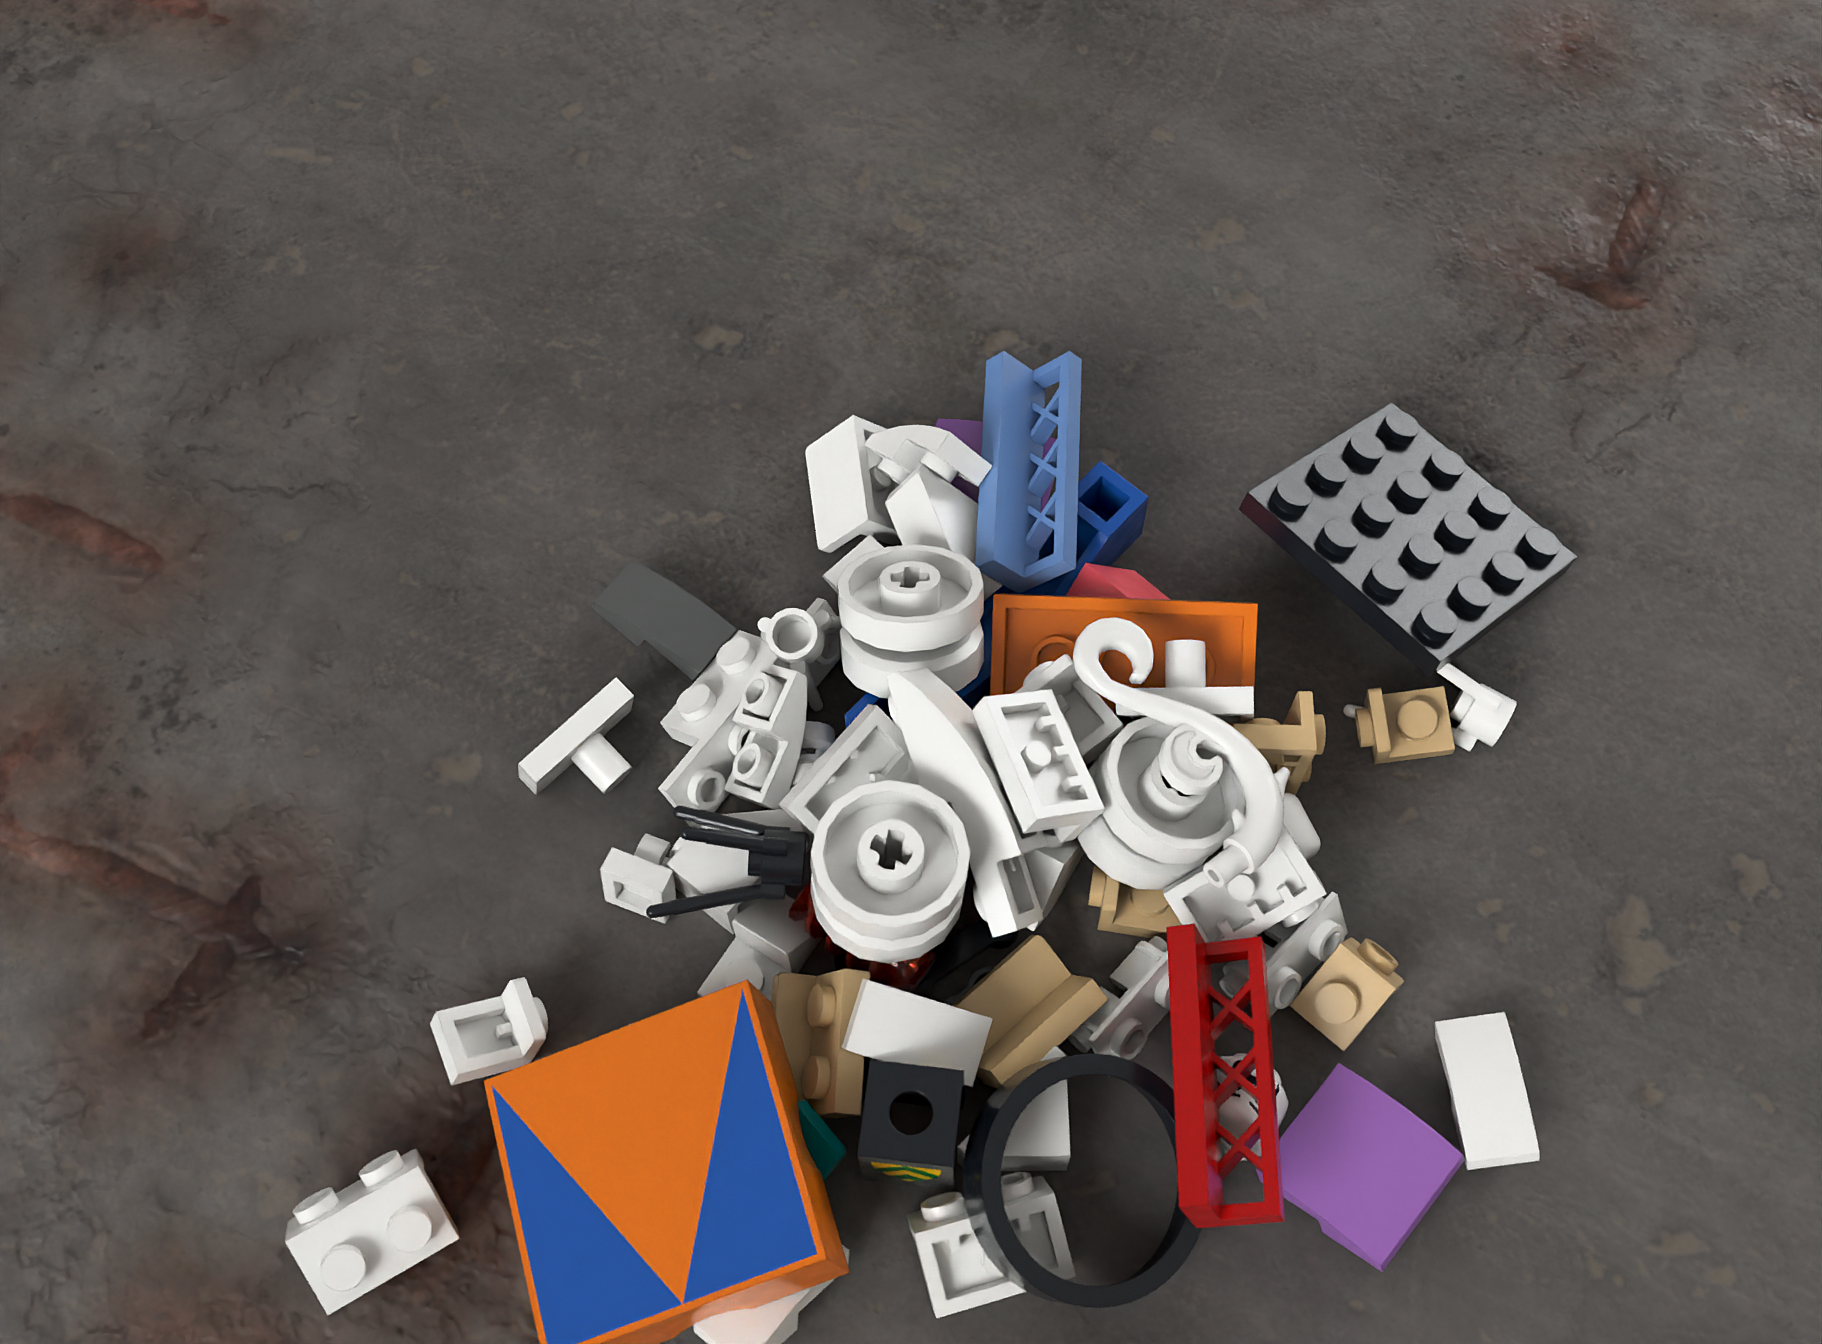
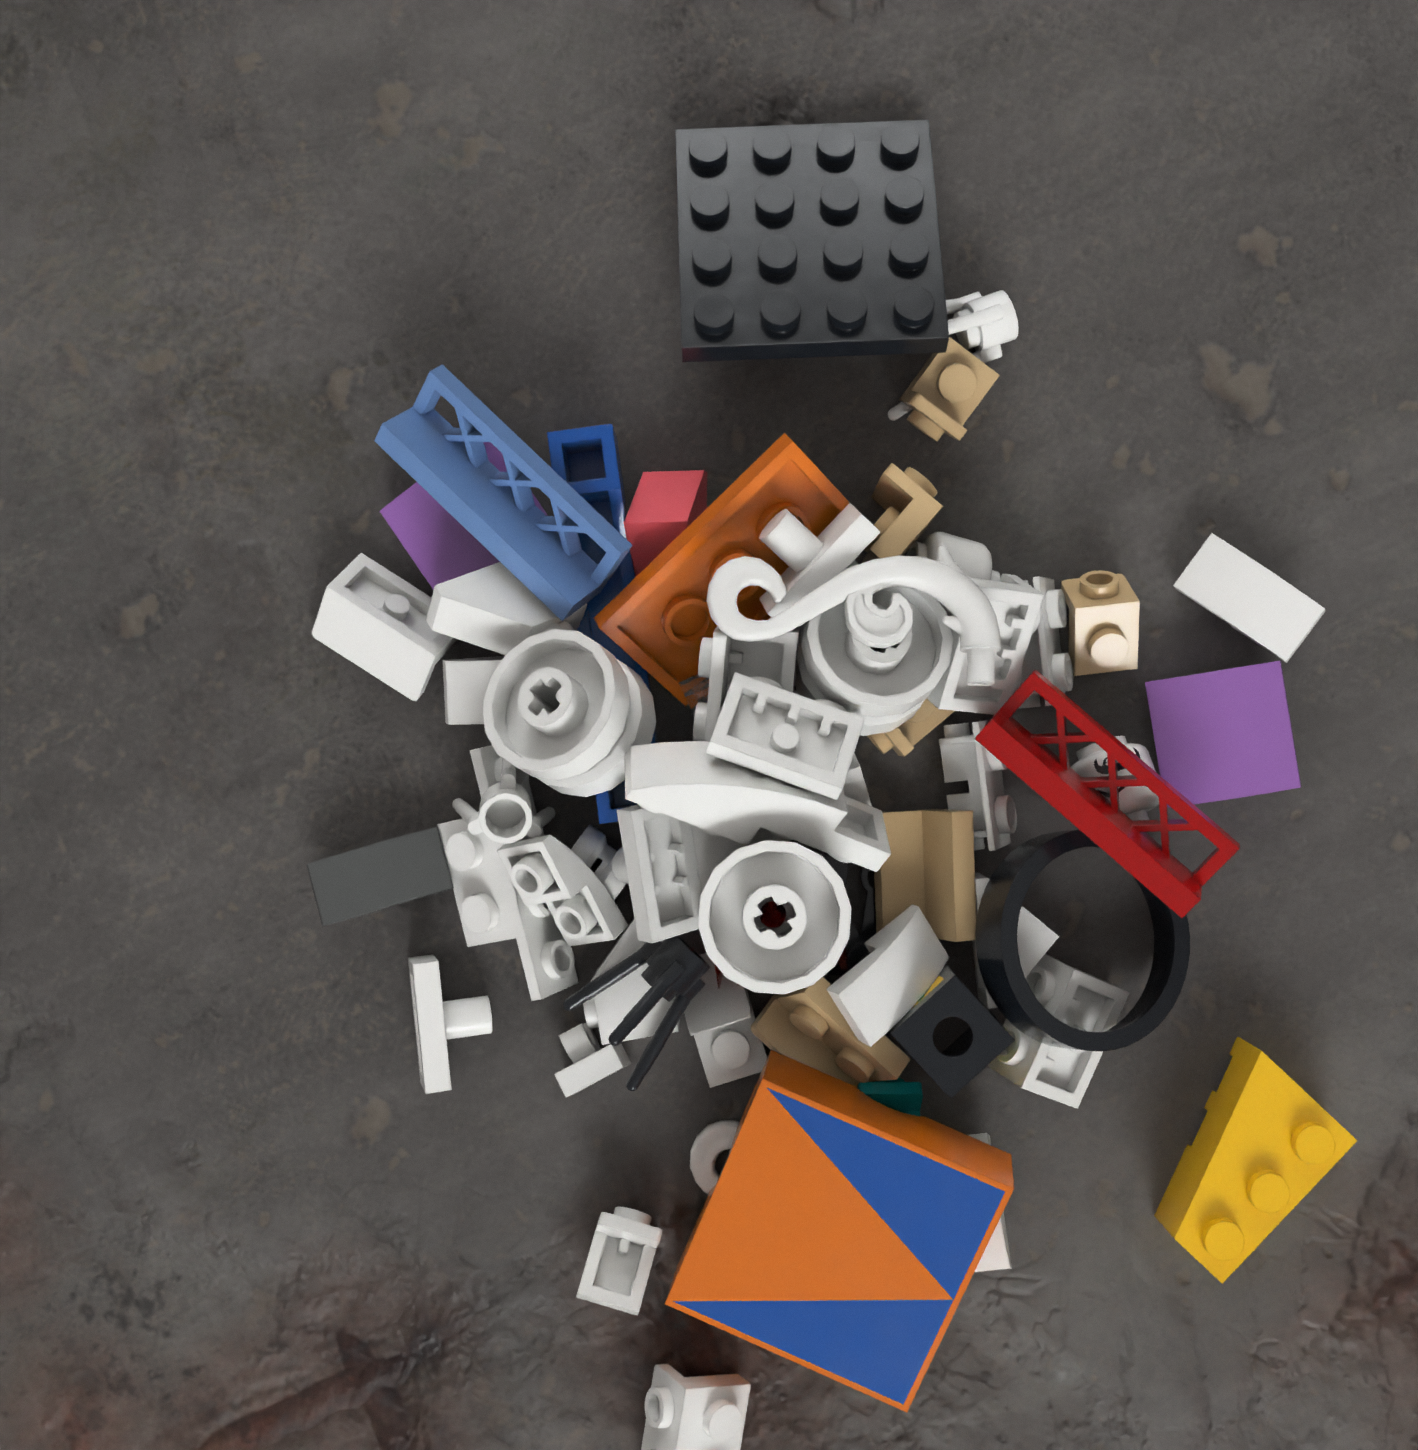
camera: 50 degrees left, 25 degrees up
white slope [864,425,992,486] -> none

